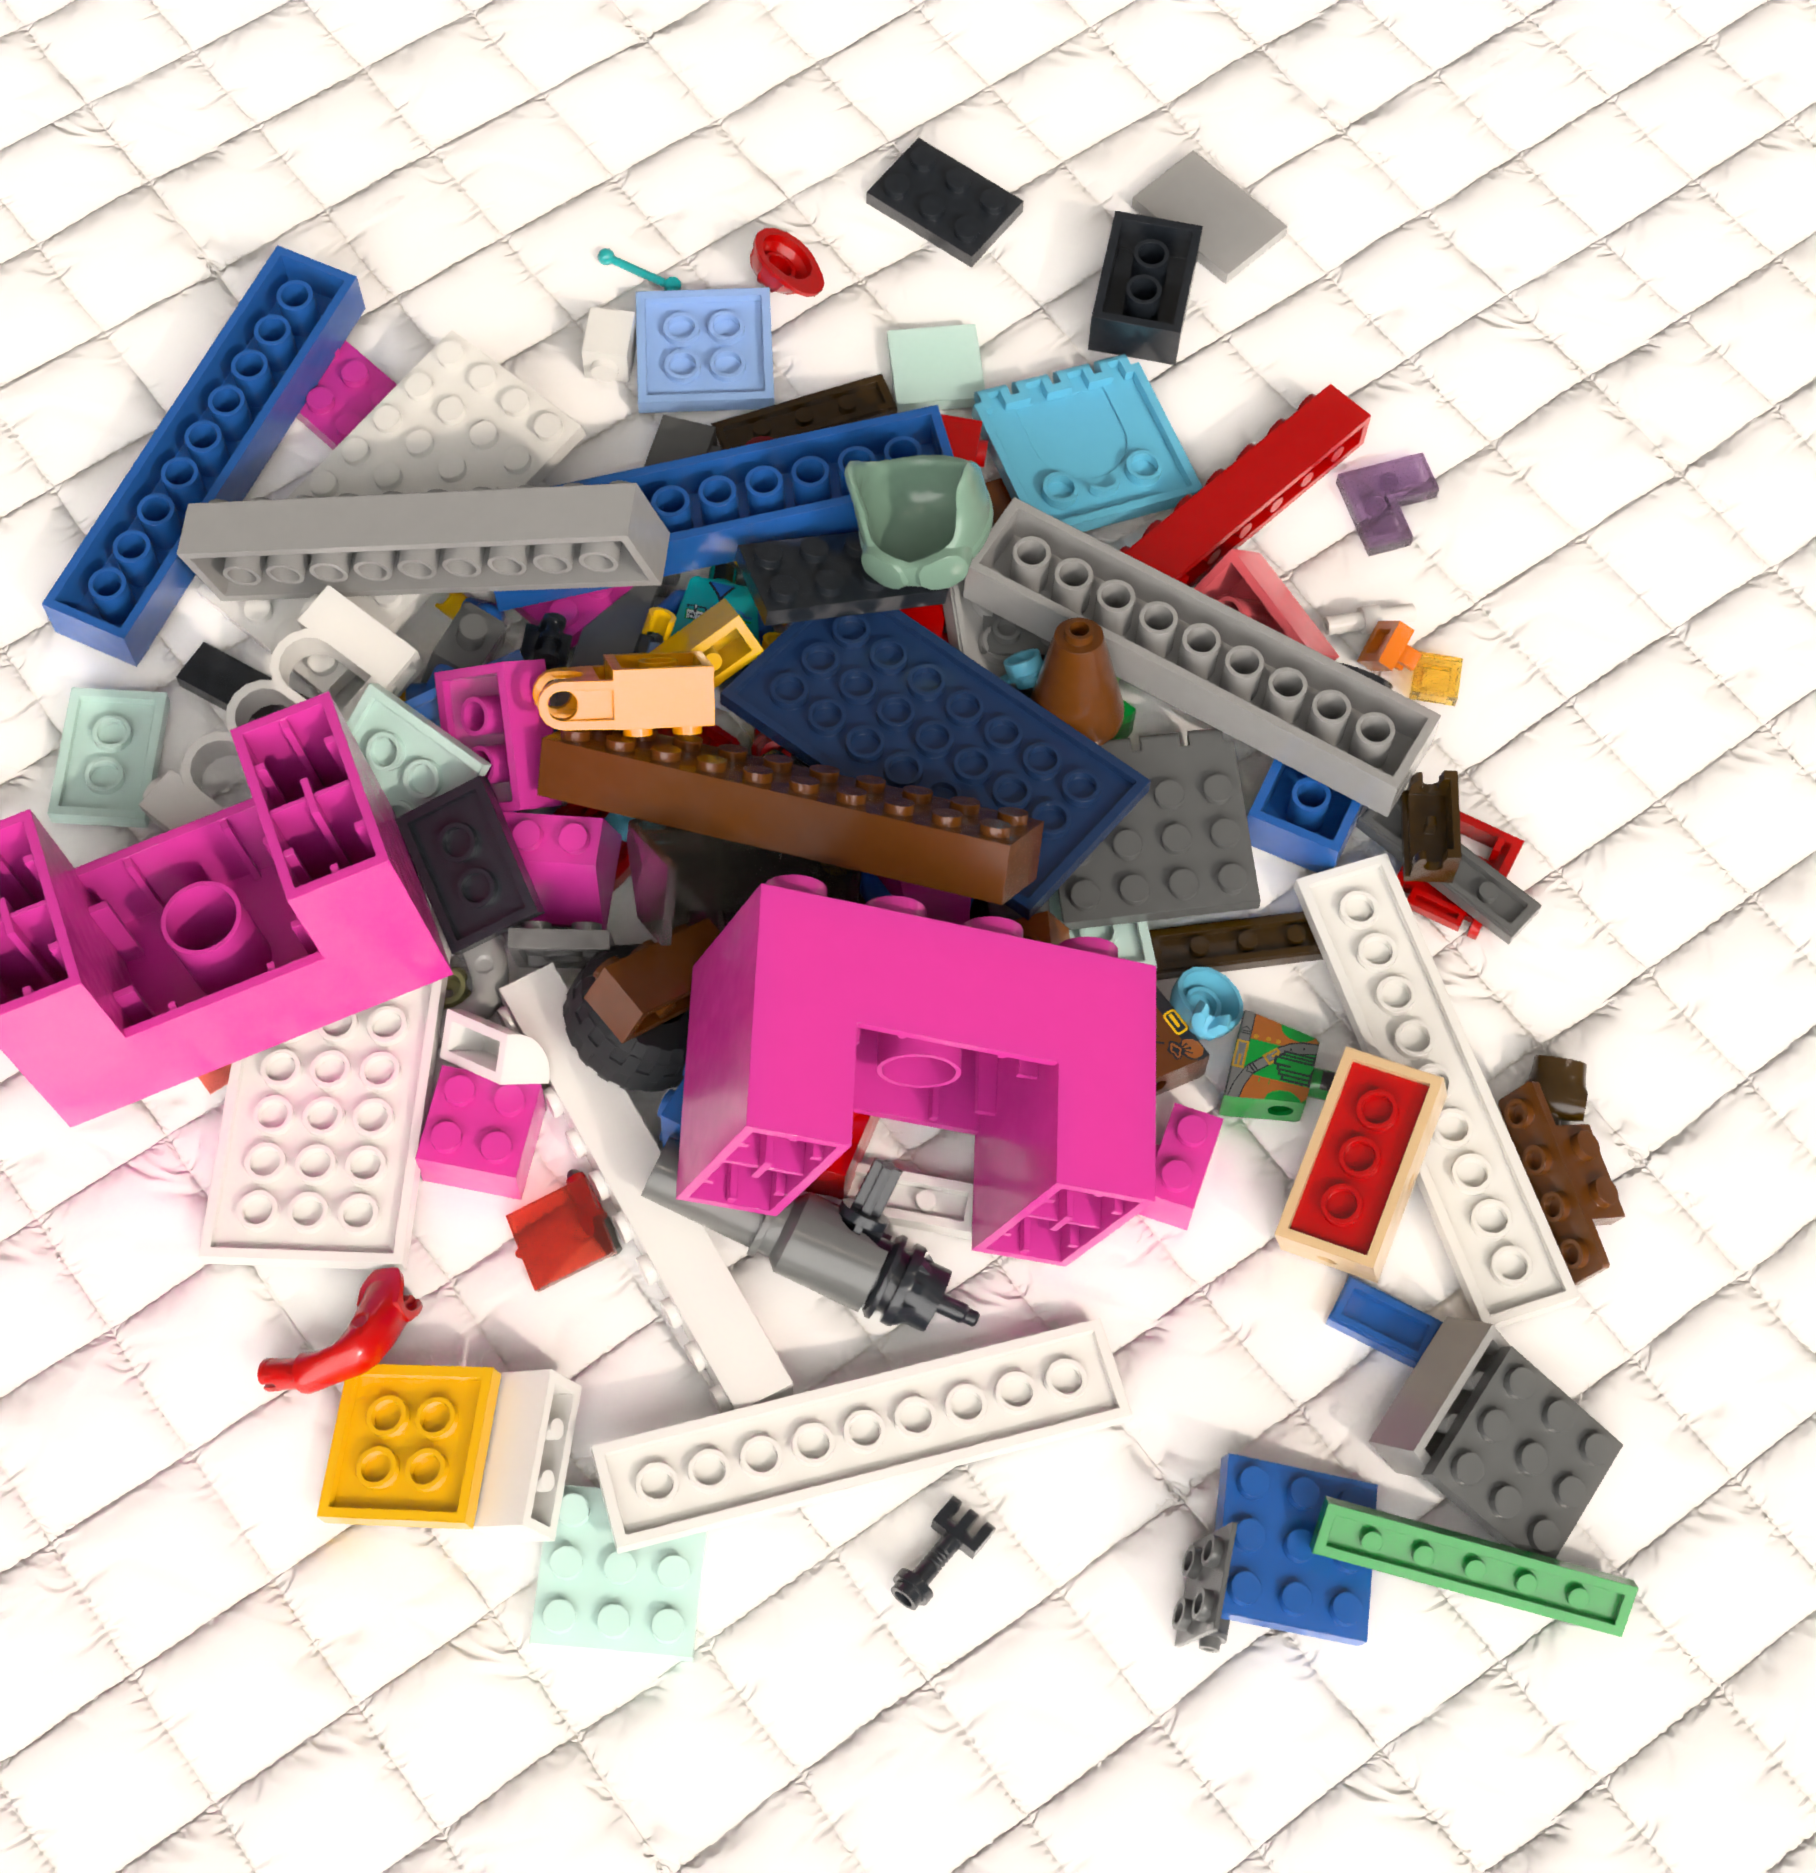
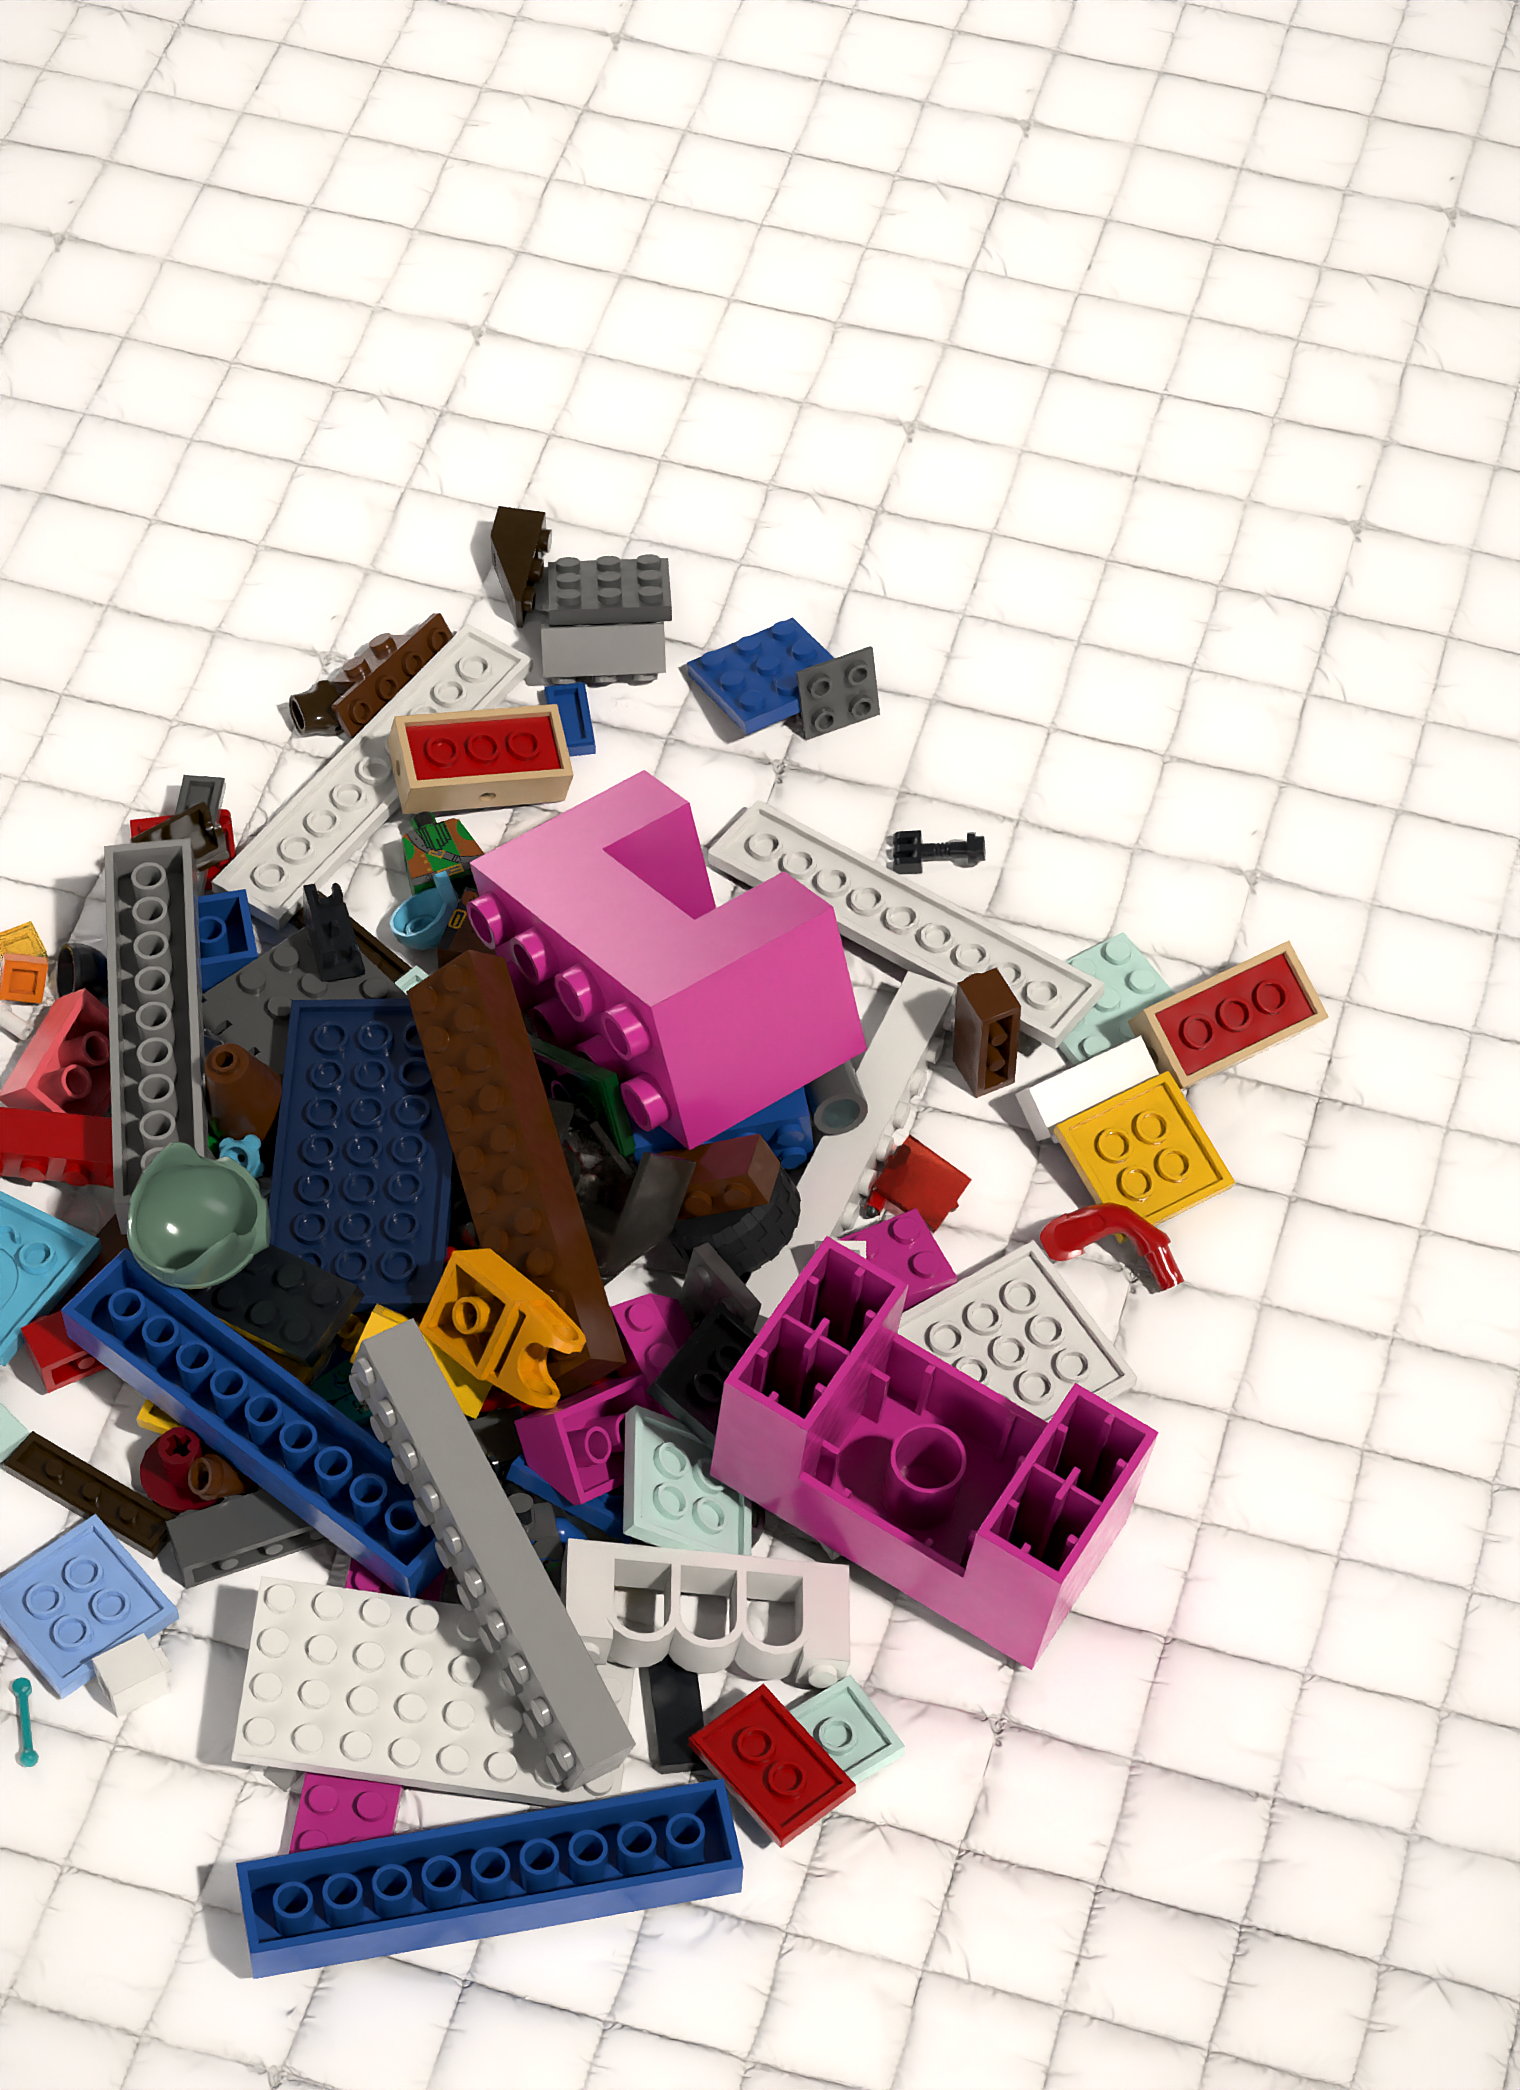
camera: 125 degrees left, 10 degrees down
plate [1309,1496,1639,1638] -> none
none -> black hinge [303,883,365,982]
none -> dark brown slope [490,506,552,628]
none -> red tile [688,1683,856,1849]
none -> reddish brown brick [952,967,1021,1098]
none -> red brick [1127,940,1329,1092]

